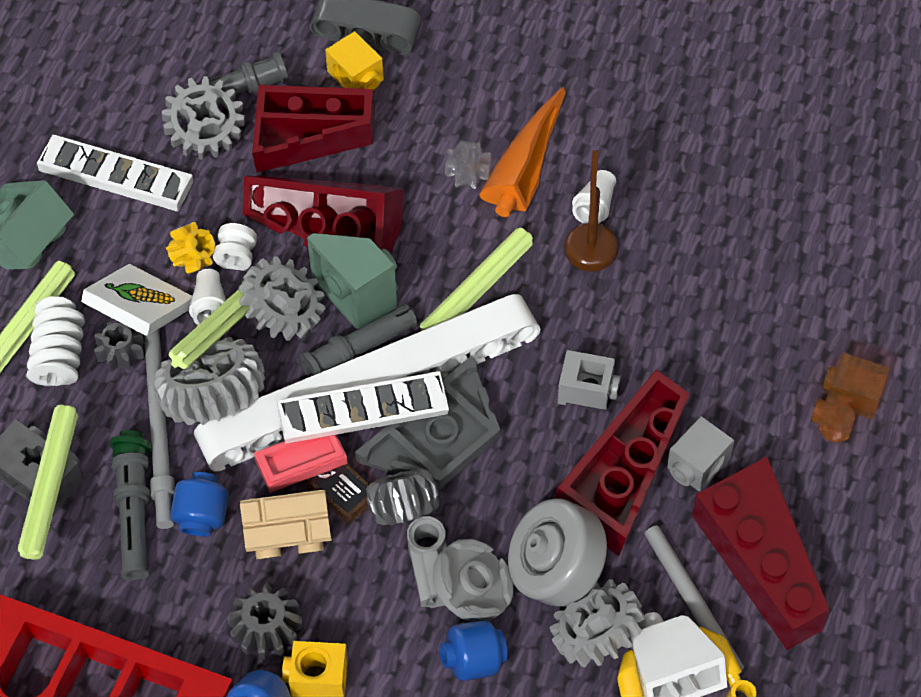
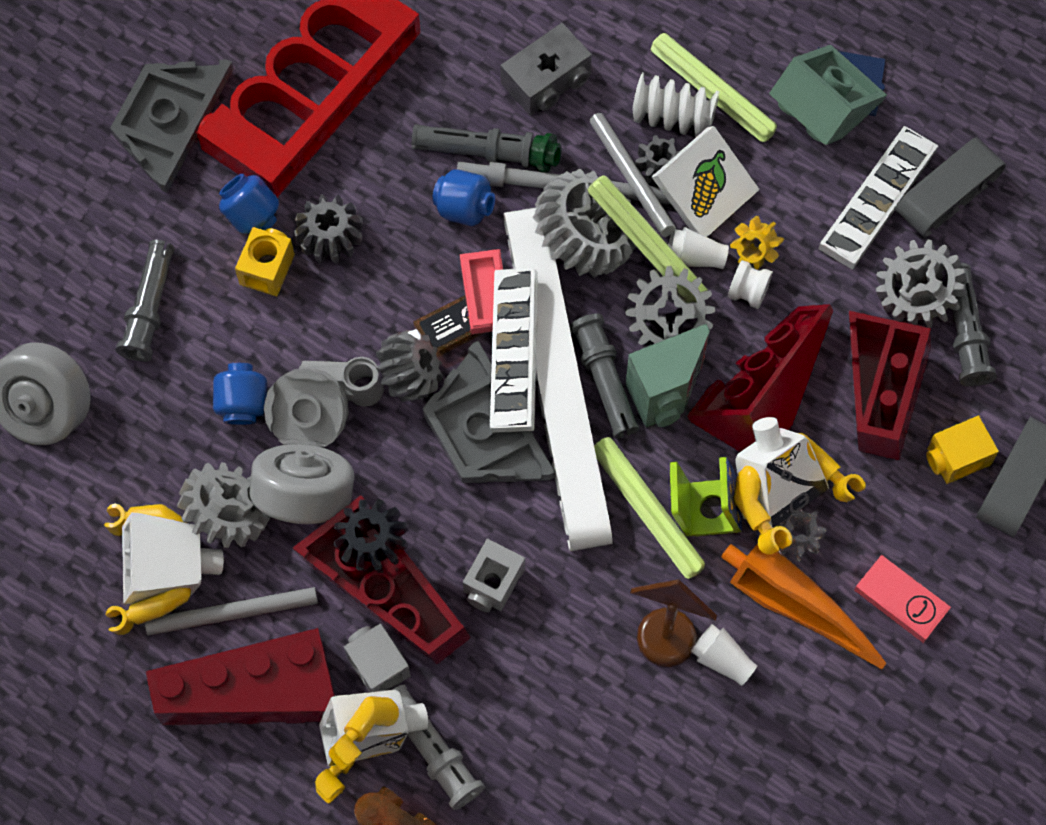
camera: 105 degrees right, 10 degrees up
yellowish green axle [18,404,78,560] -> none
tan brick [240,490,331,559] -> none
none -> torso [315,690,428,804]
none -> black gear [334,499,409,573]
none -> light grey pin [393,685,485,810]
none -> light grey bar [590,113,676,237]
none -> lime piece [670,457,742,536]
none -> torso [733,417,866,555]
none -> coral tile [854,555,951,643]
none -> dark grey beam [895,137,1007,238]

